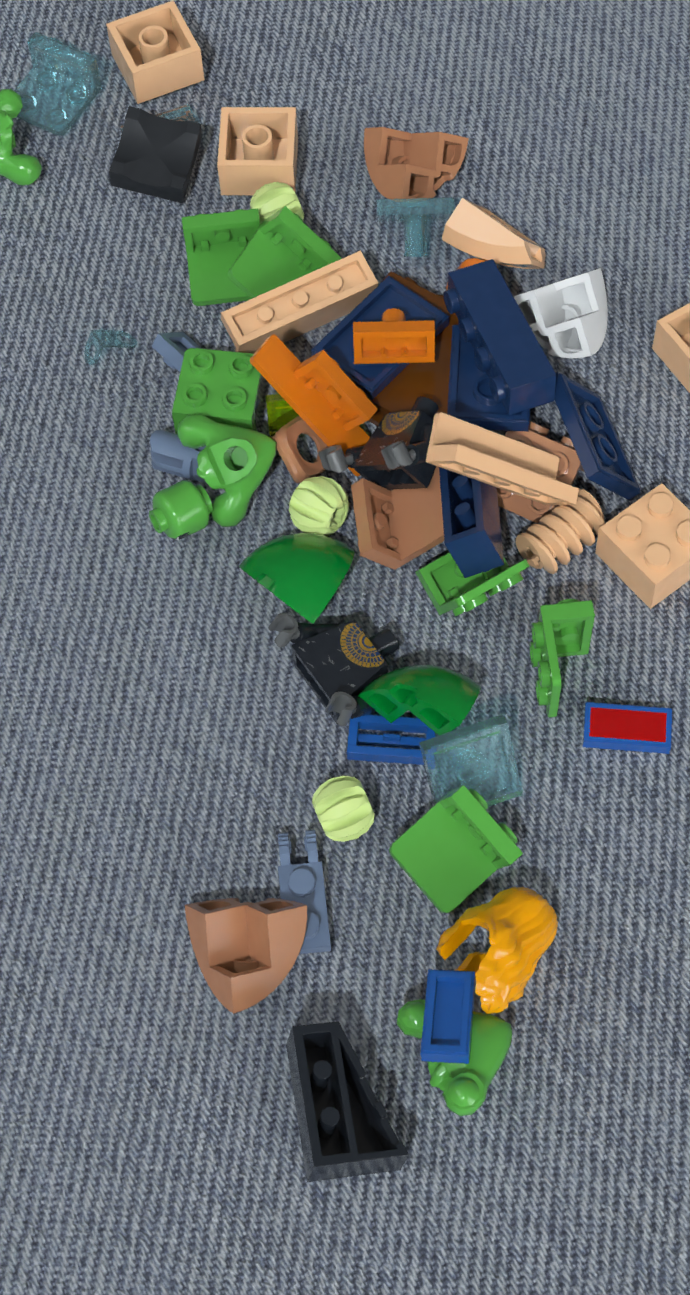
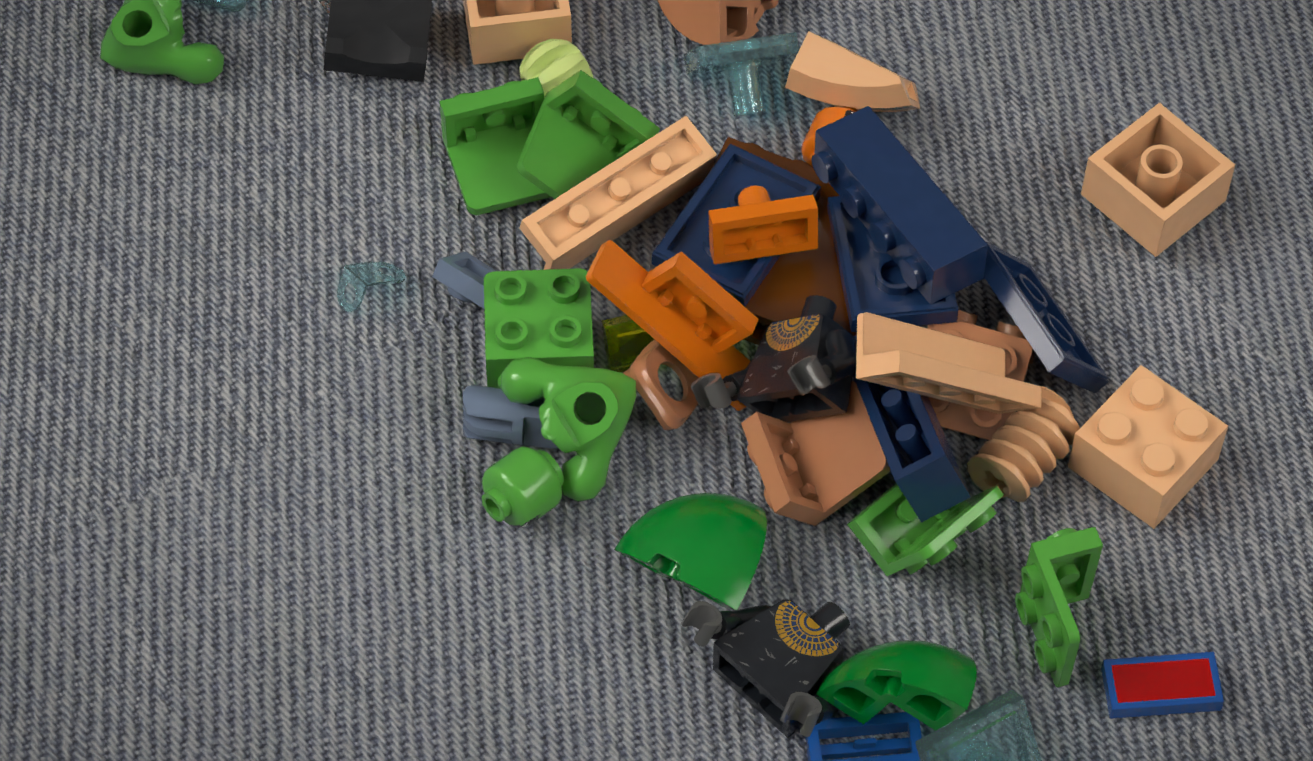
camera: 15 degrees left, 5 degrees down
yellowish green piece [289,476,350,536] -> none
white brick [513,268,608,359] -> none

